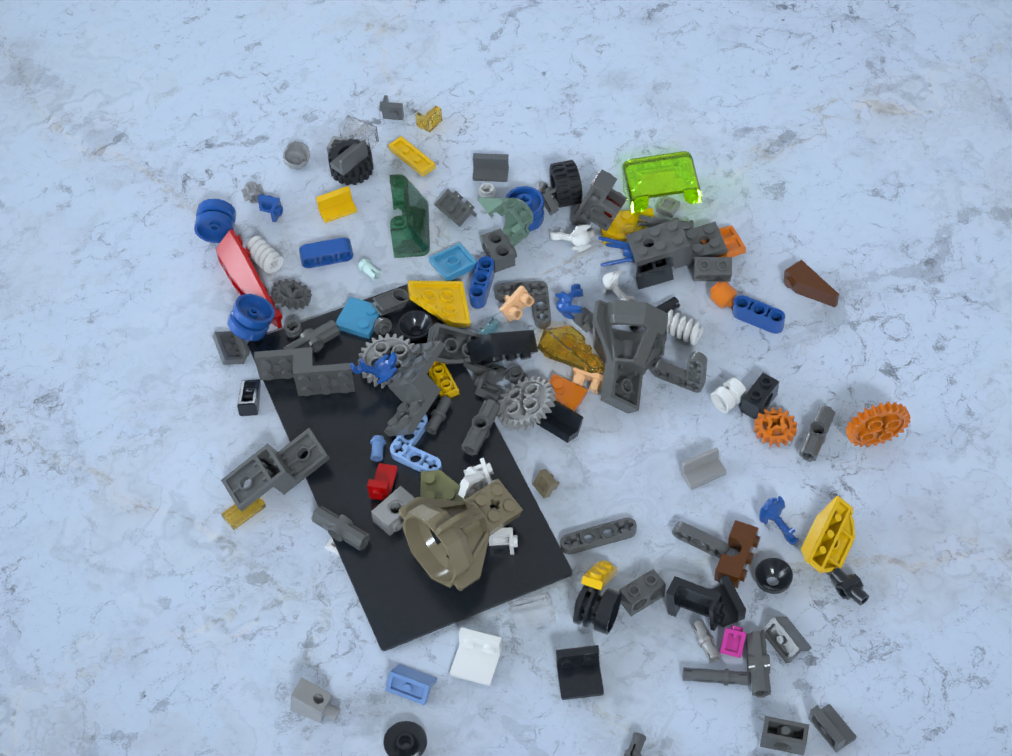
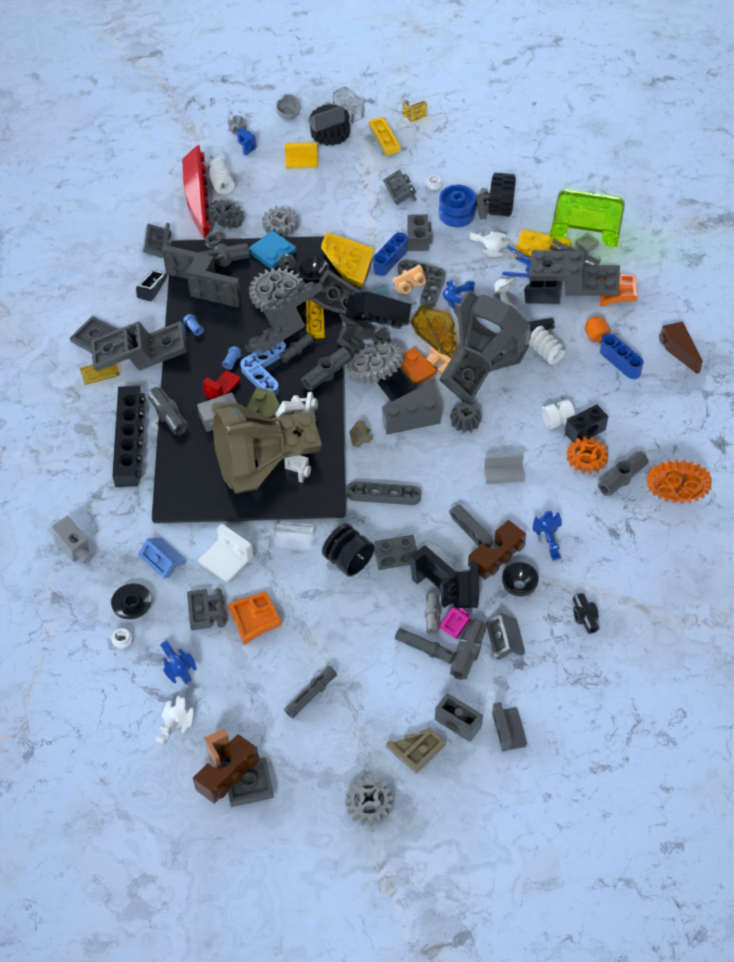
camera: 20 degrees right, 0 degrees up
blue wheel [194,199,236,243] -> none
blue wheel [227,294,275,341] -> none
blue beam [299,237,353,268] -> none
blue piece [350,352,397,384] -> none
light aqua pin [358,259,381,281] -> none
dark grey piece [371,288,409,316] -> none
dark grey bracket [379,95,404,120] -> none
clear green windscreen [390,174,430,258] -> none
dark azure plate [428,243,477,281] -> none
dark grey panel [472,153,509,182] -> none
sand green windscreen [477,197,533,246] -> none
black bracket [556,645,604,700] -> none
dark grey piece [571,169,627,231] -> none
yellow plate [581,560,618,590] -> none
dark grey beam [651,351,708,393] -> none
dark grey brick [693,257,732,282] -> none
yellow wedge [801,496,855,573] -> none
none -> dark grey tile [70,316,118,353]
none -> black brick [112,386,145,487]
none -> medium blue pin [183,314,204,336]
none -> dark grey plate [187,589,227,630]
none -> orange plate [228,591,282,645]
none -> light grey gear [262,206,299,237]
none -> dark grey wedge [382,382,441,435]
none -> dark grey gear [450,402,482,433]

